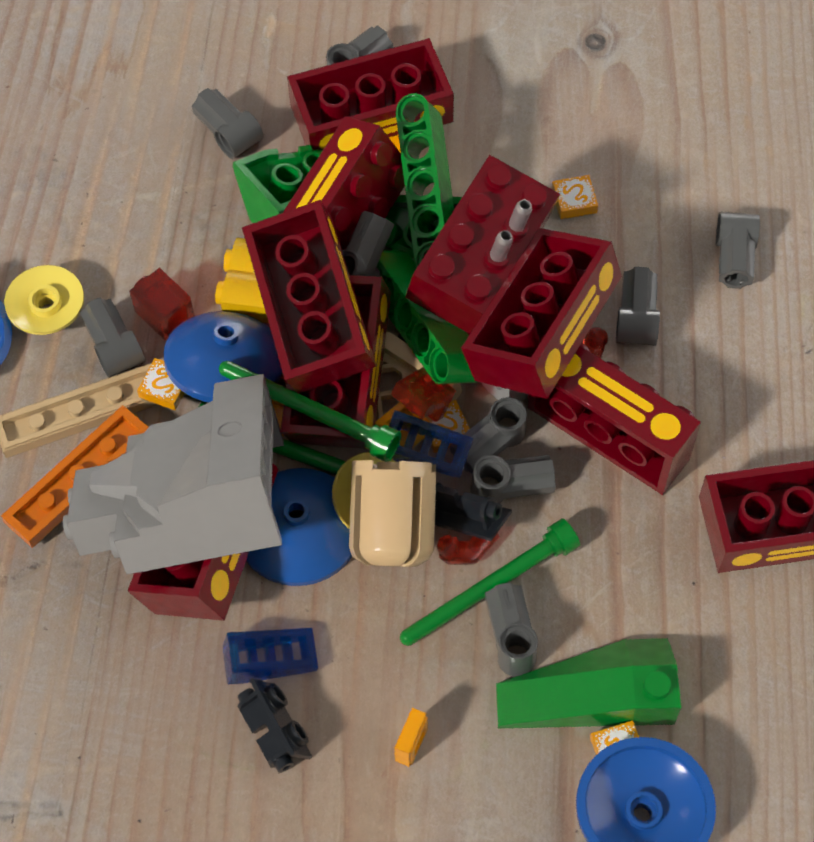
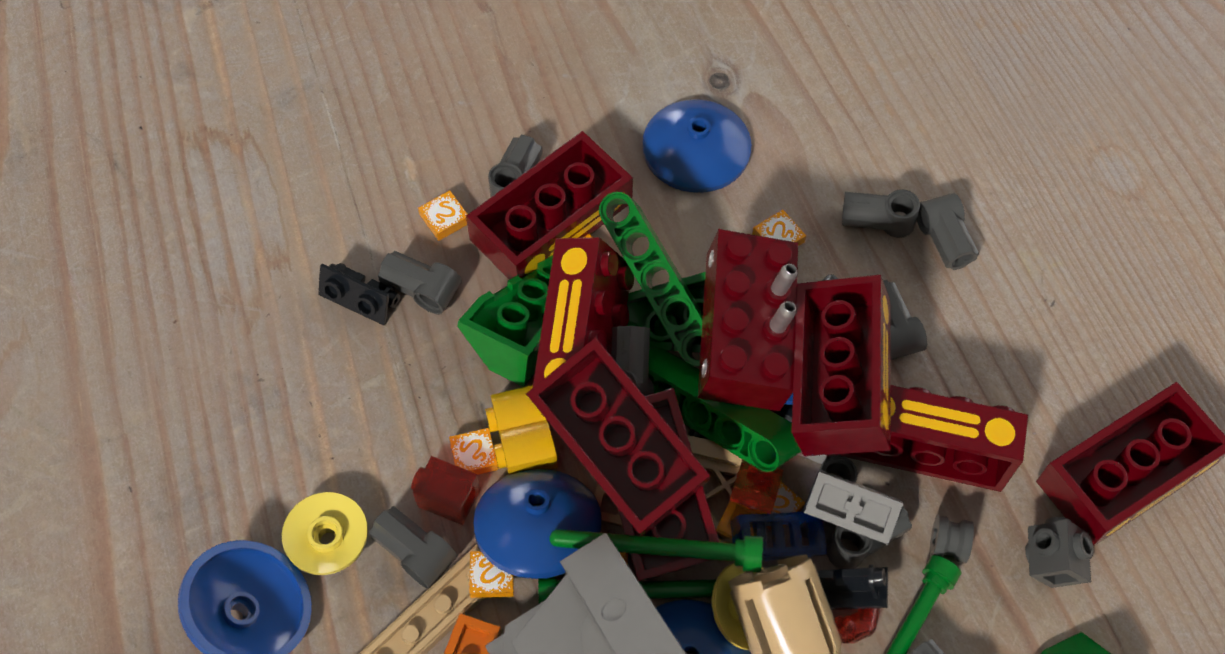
camera: 25 degrees left, 0 degrees up
none -> black hinge [318,263,400,326]
none -> tile [418,190,467,241]
none -> tile [449,428,498,479]
none -> blue dish [643,99,751,193]
none -> light grey hinge [804,470,903,545]
none -> dark grey piece [842,189,920,238]
none -> dark grey wheel [930,515,974,563]
none -> dark grey brick [1025,517,1094,588]

